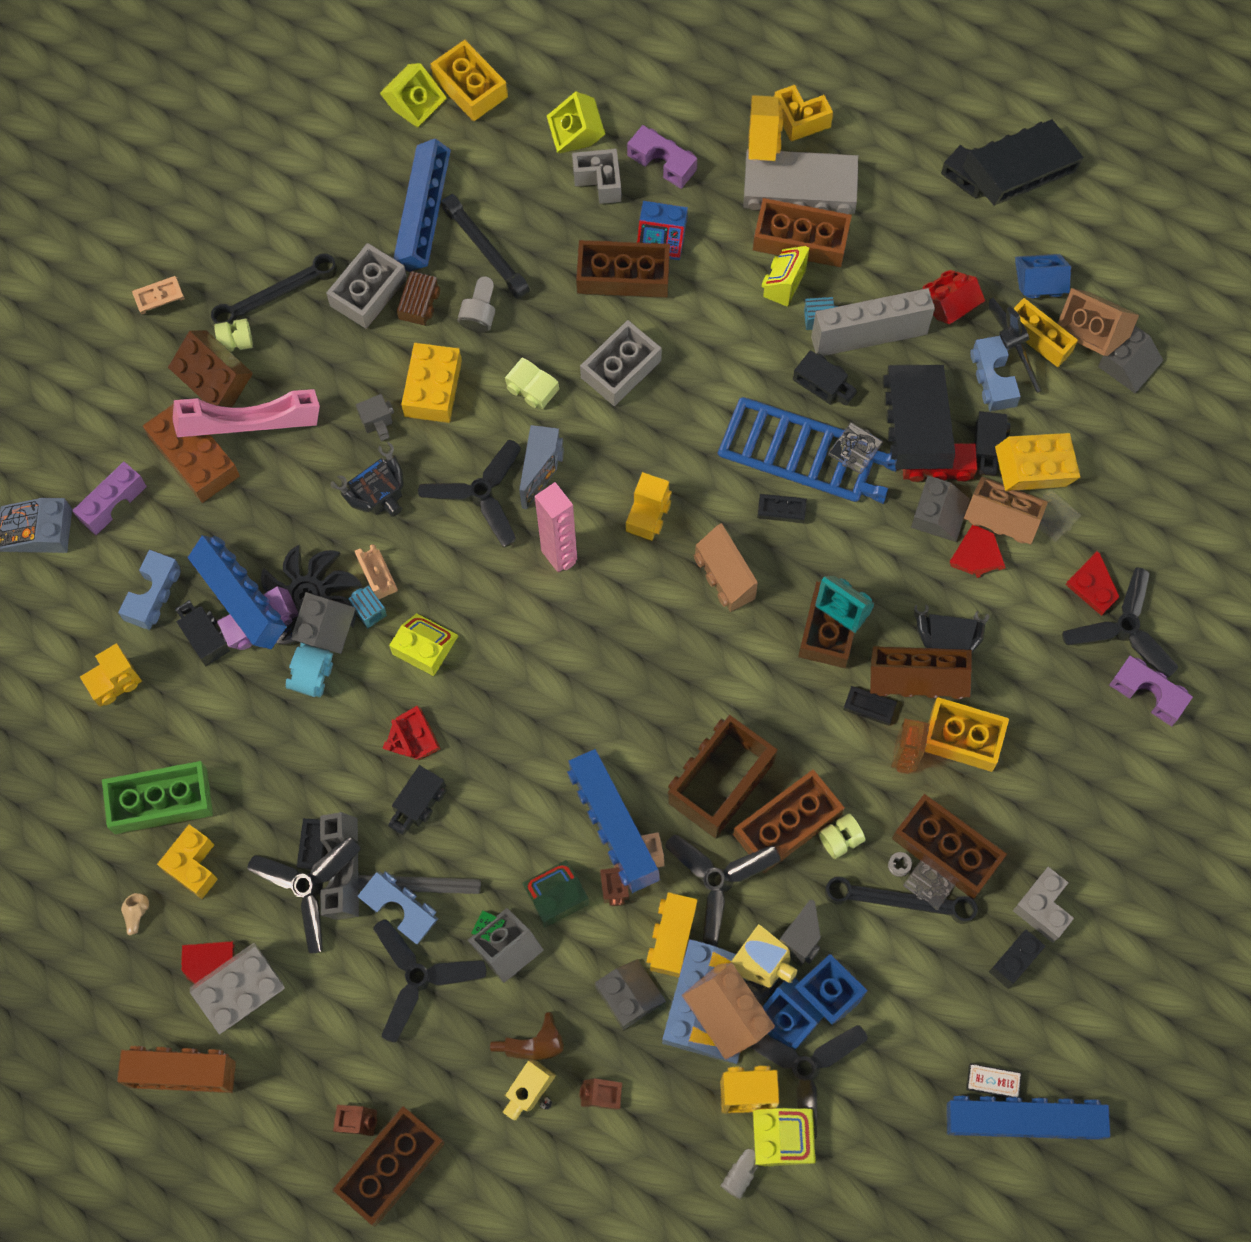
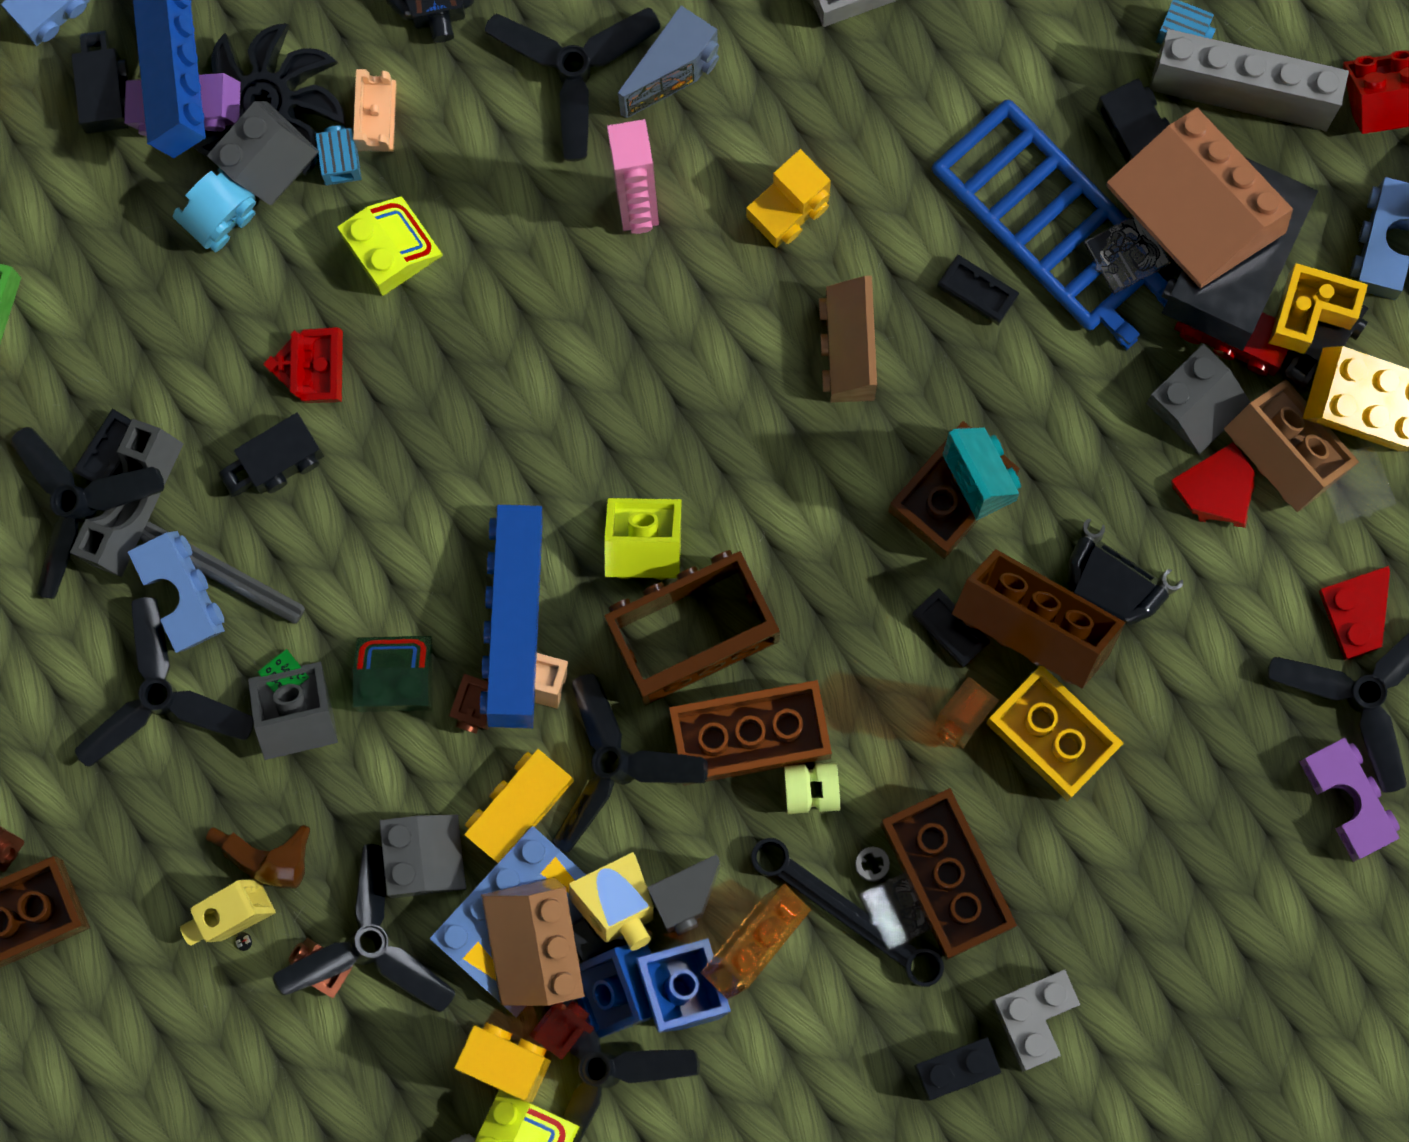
camera: 30 degrees right, 10 degrees up
none -> black piece [272,844,455,1012]
none -> clear red bracket [530,1000,595,1060]
none -> neon yellow slope [604,498,682,580]
none -> clear orange brick [701,883,811,999]
none -> nougat slope [1106,107,1293,289]
none -> yellow brick [1269,263,1368,354]

